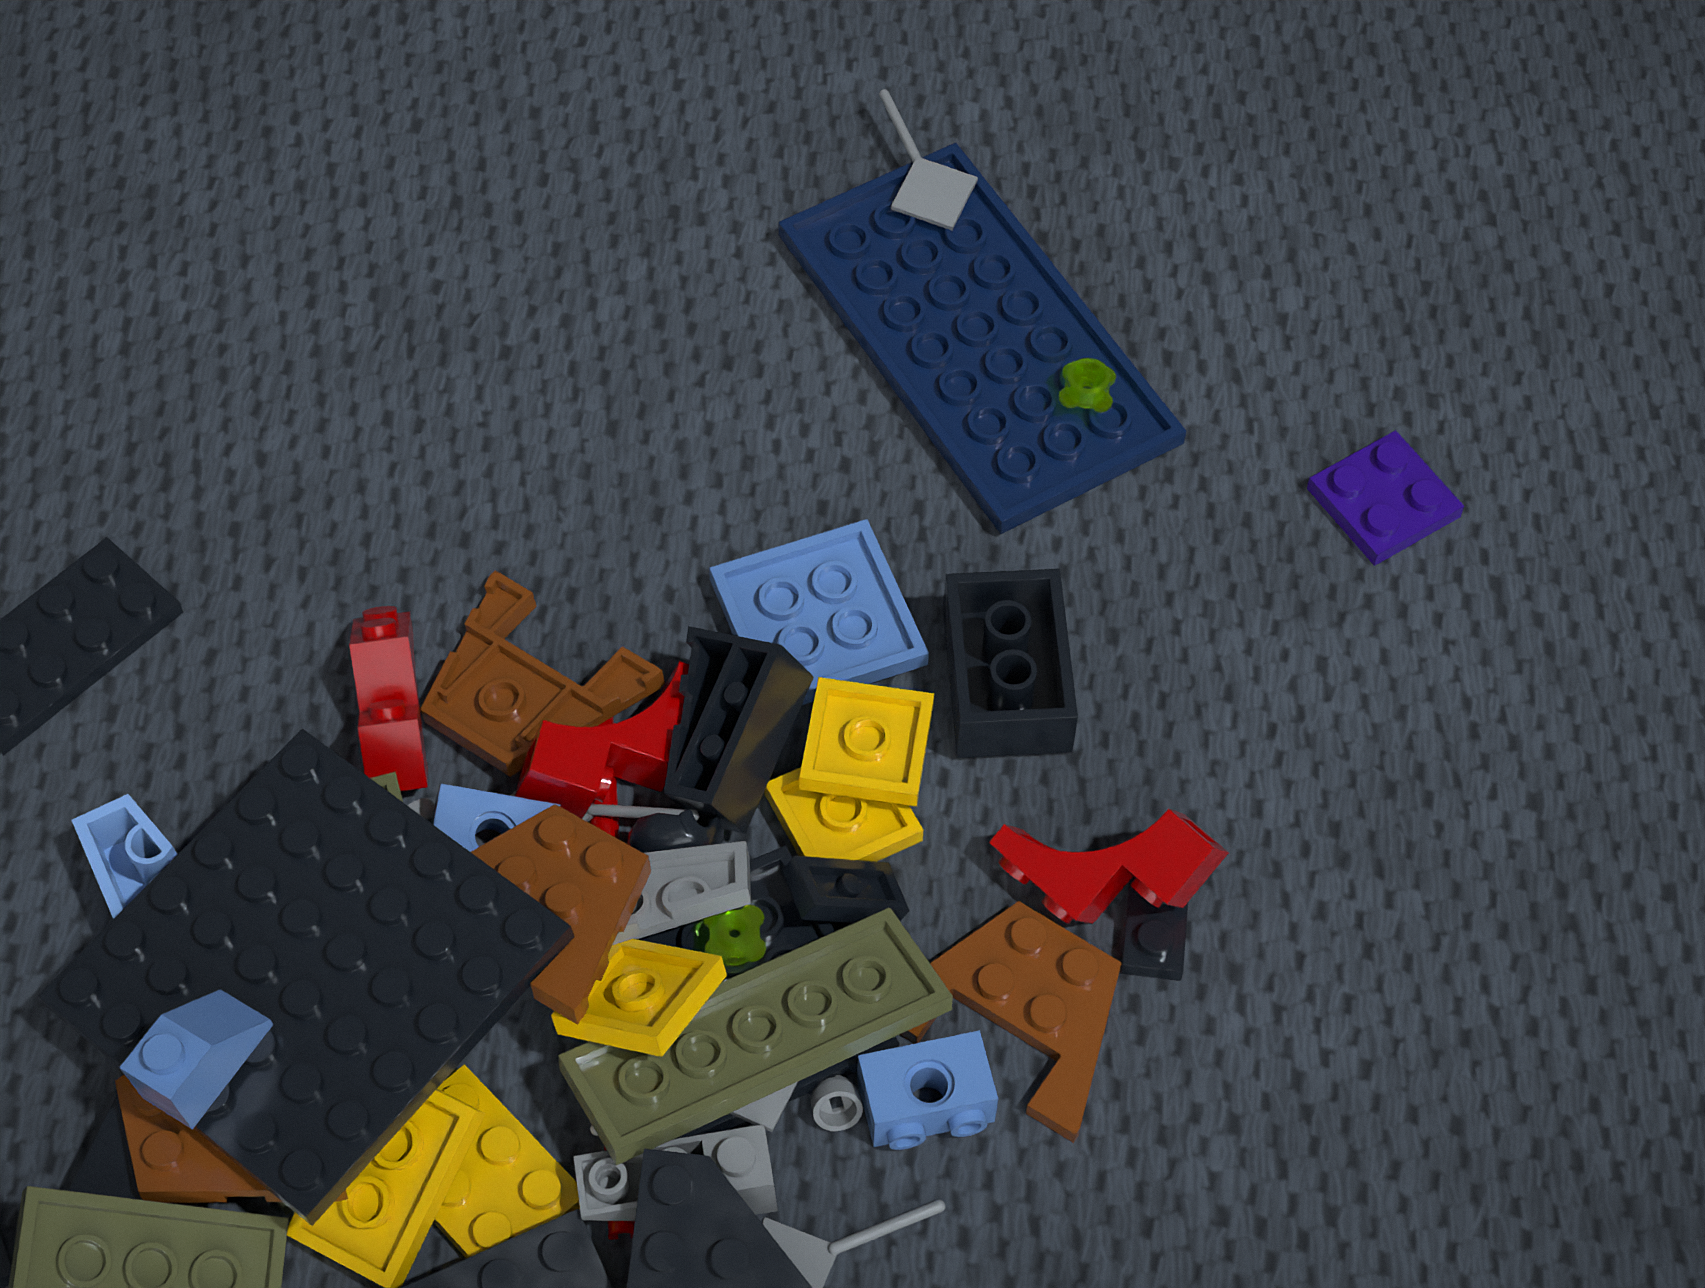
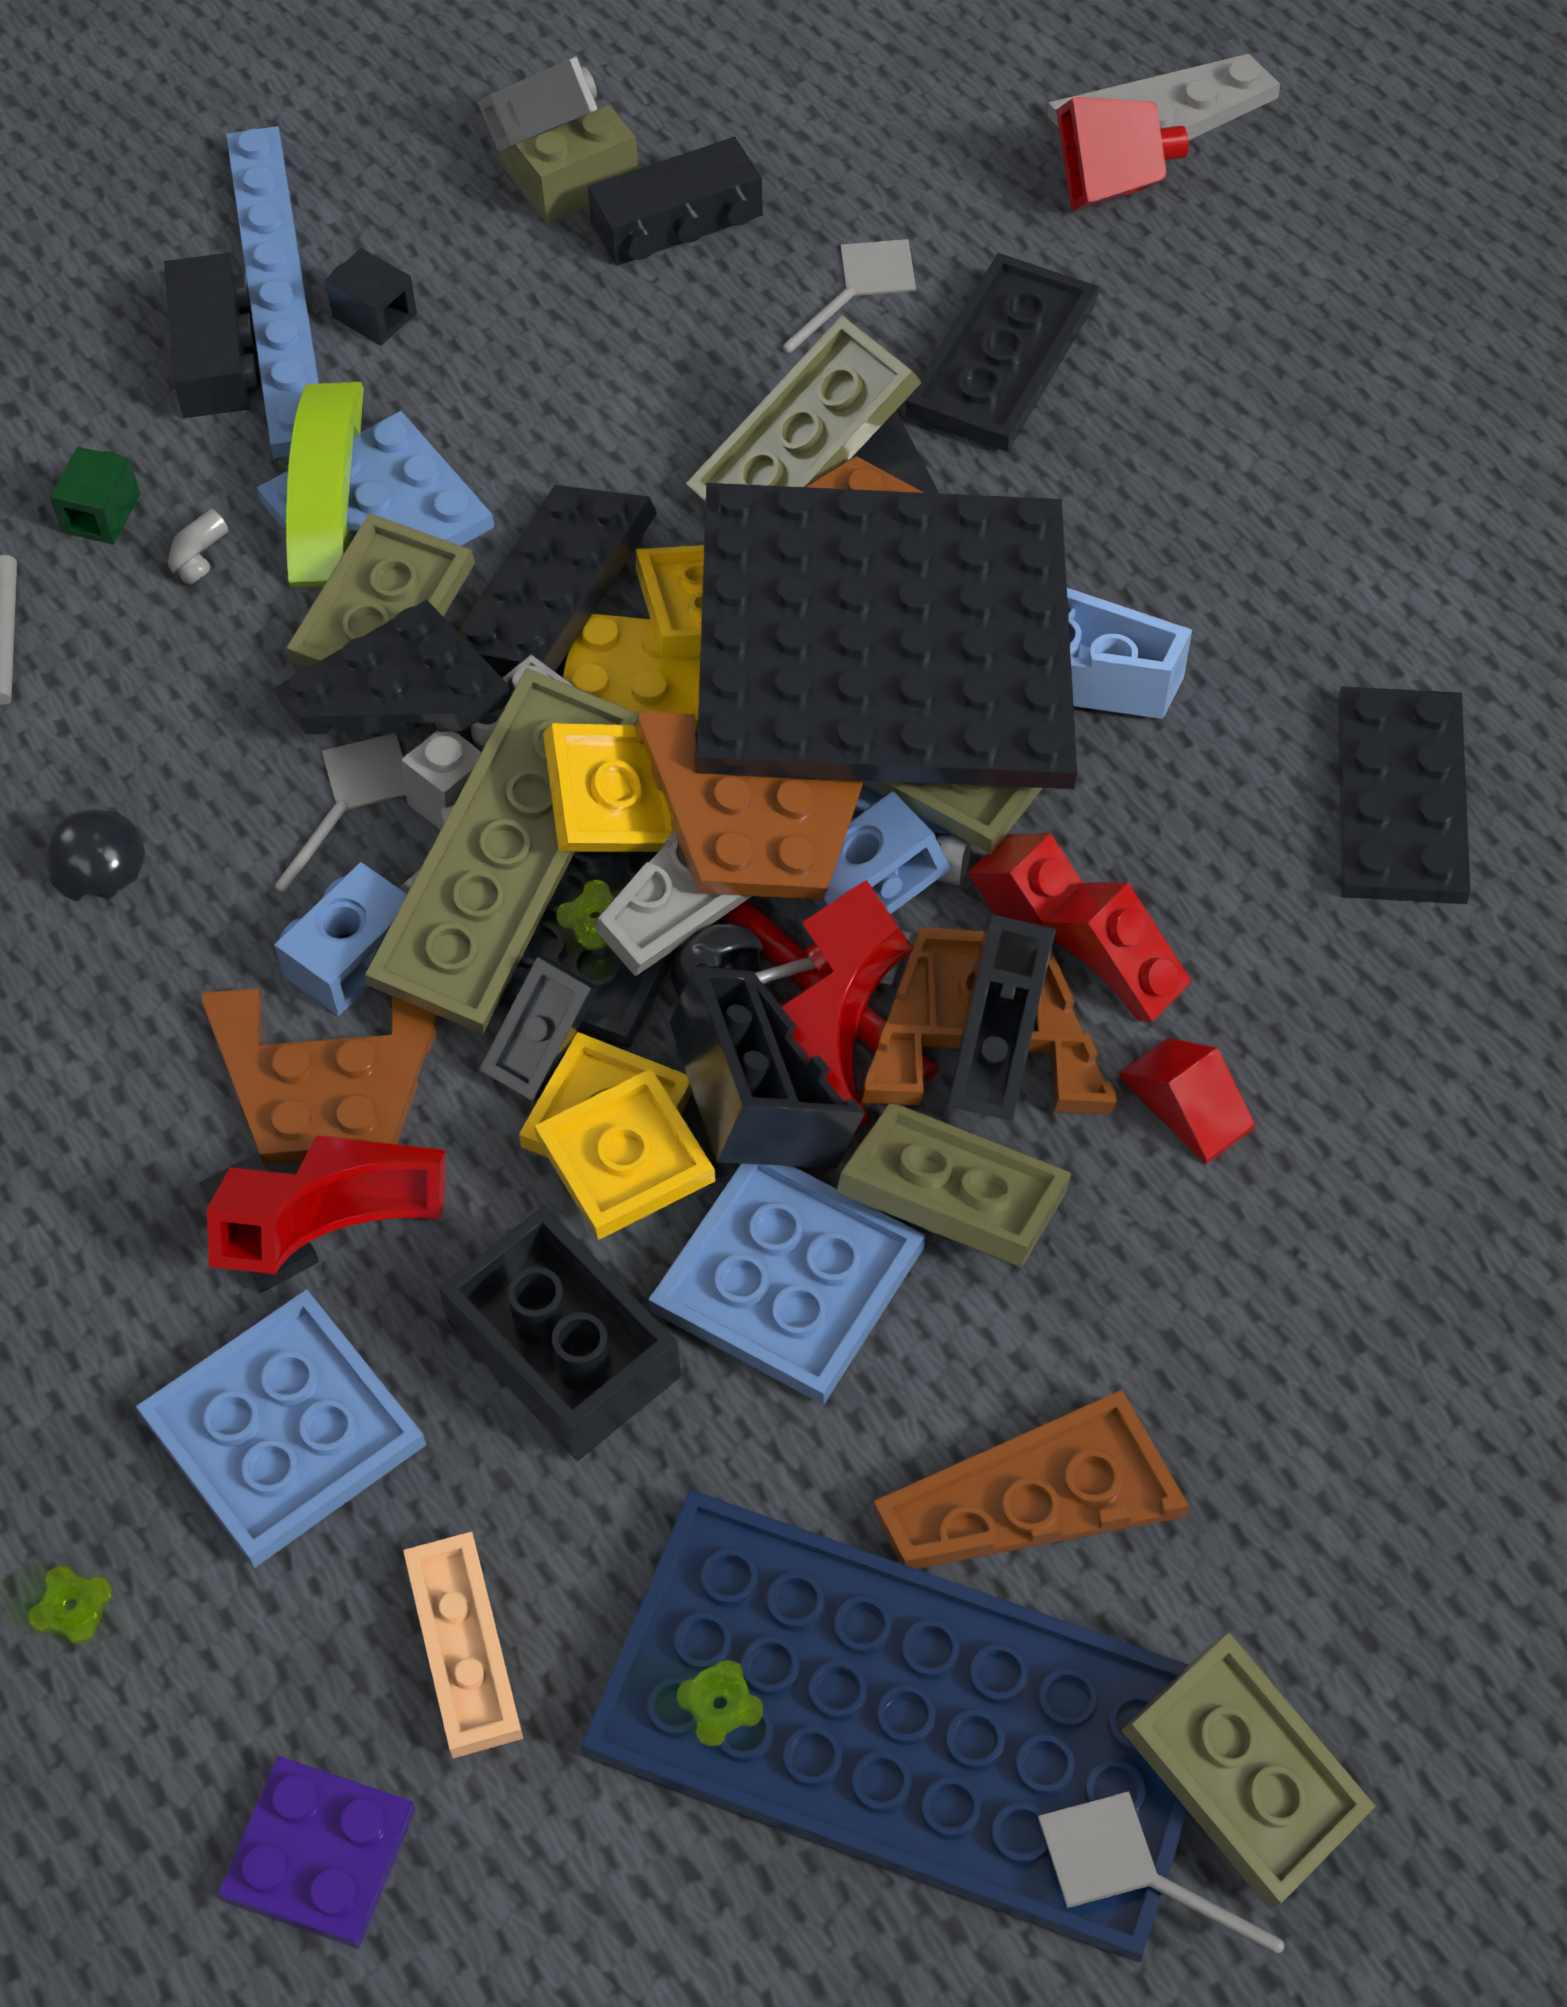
camera: 145 degrees right, 0 degrees up
medium blue slope [119,989,273,1130] -> none
none -> clear neon green plate [29,1566,112,1644]
none -> medium blue plate [136,1289,426,1568]
none -> light nougat plate [403,1531,523,1758]
none -> olive plate [837,1104,1072,1268]
none -> dark orange wing [874,1390,1189,1569]
none -> black slope [947,914,1056,1121]
none -> red slope [1119,1038,1255,1164]
none -> olive plate [1121,1632,1376,1908]

